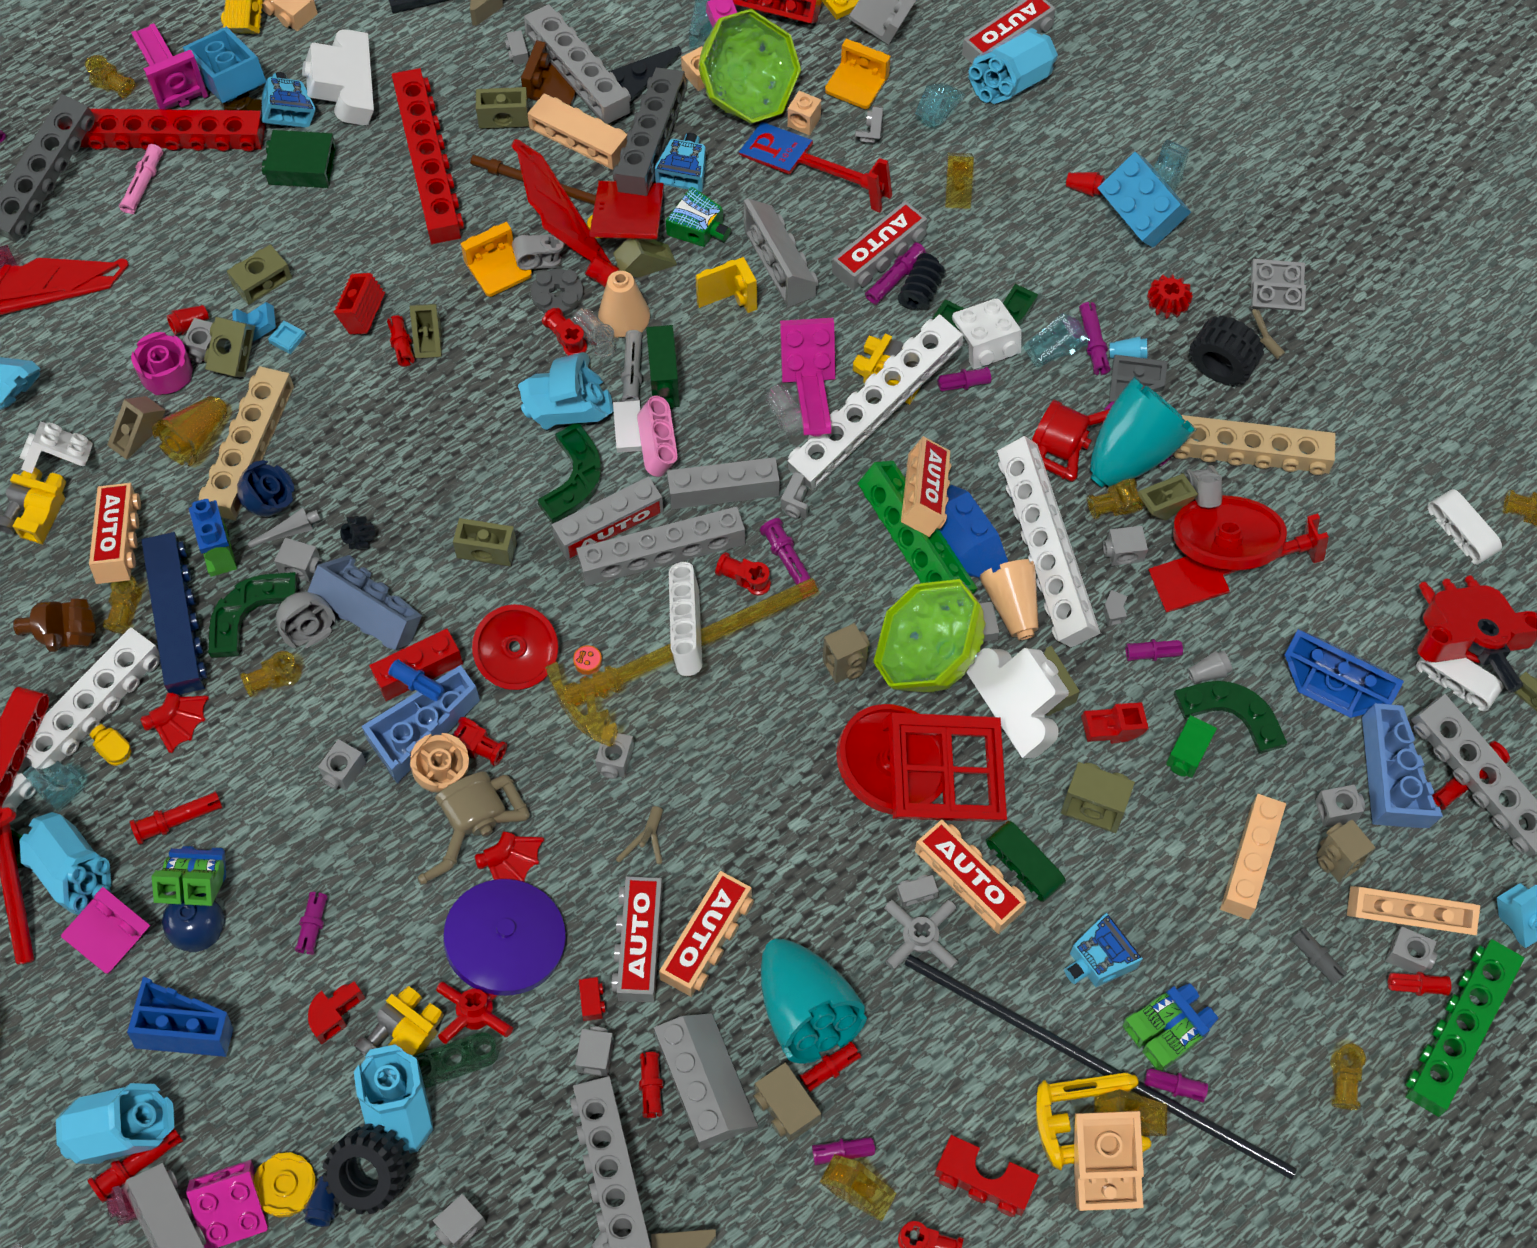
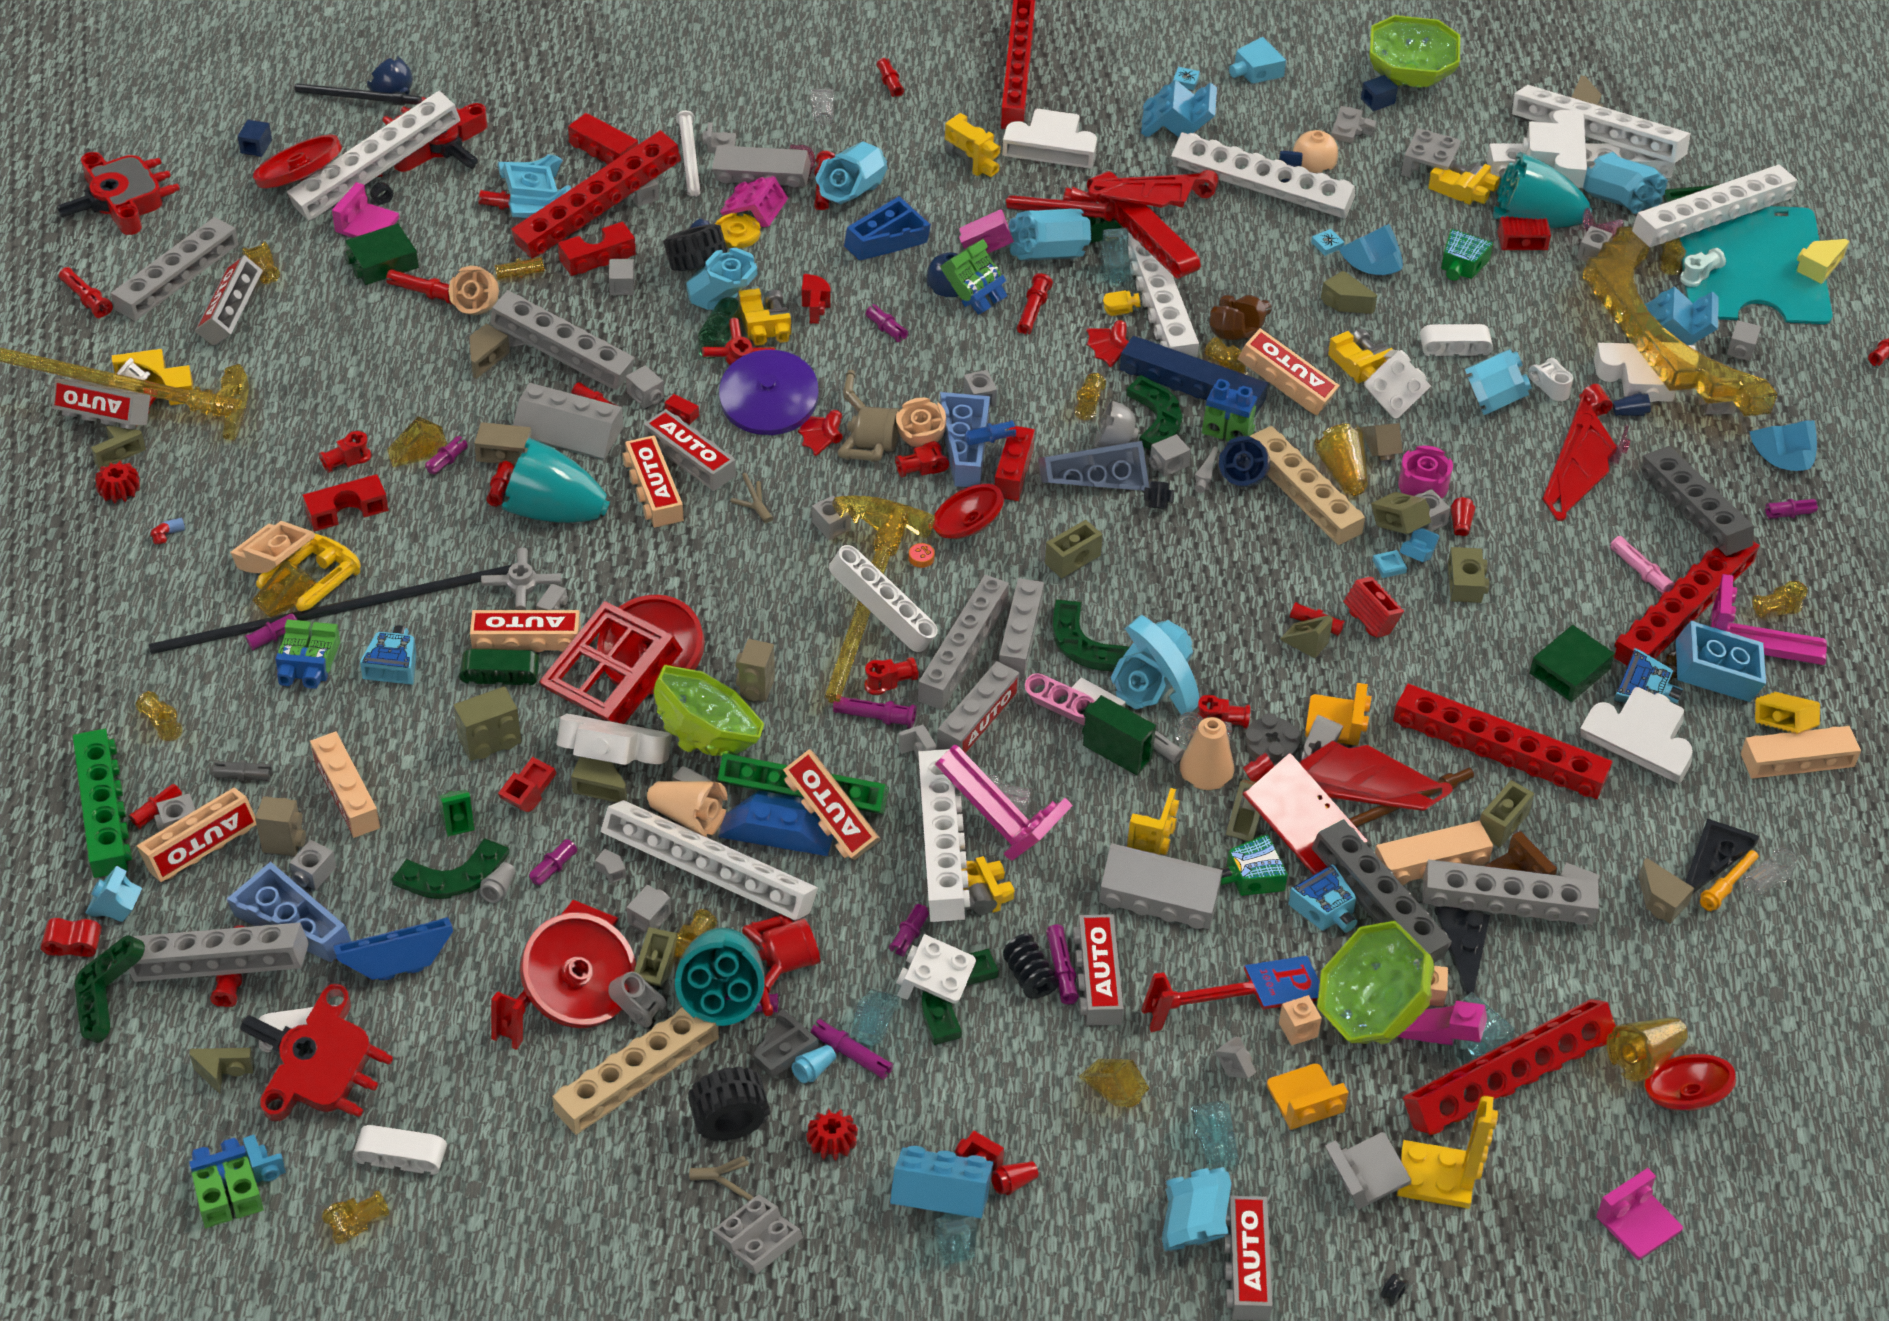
camera: 130 degrees right, 15 degrees down
none -> red bracket [955,1130,1004,1170]

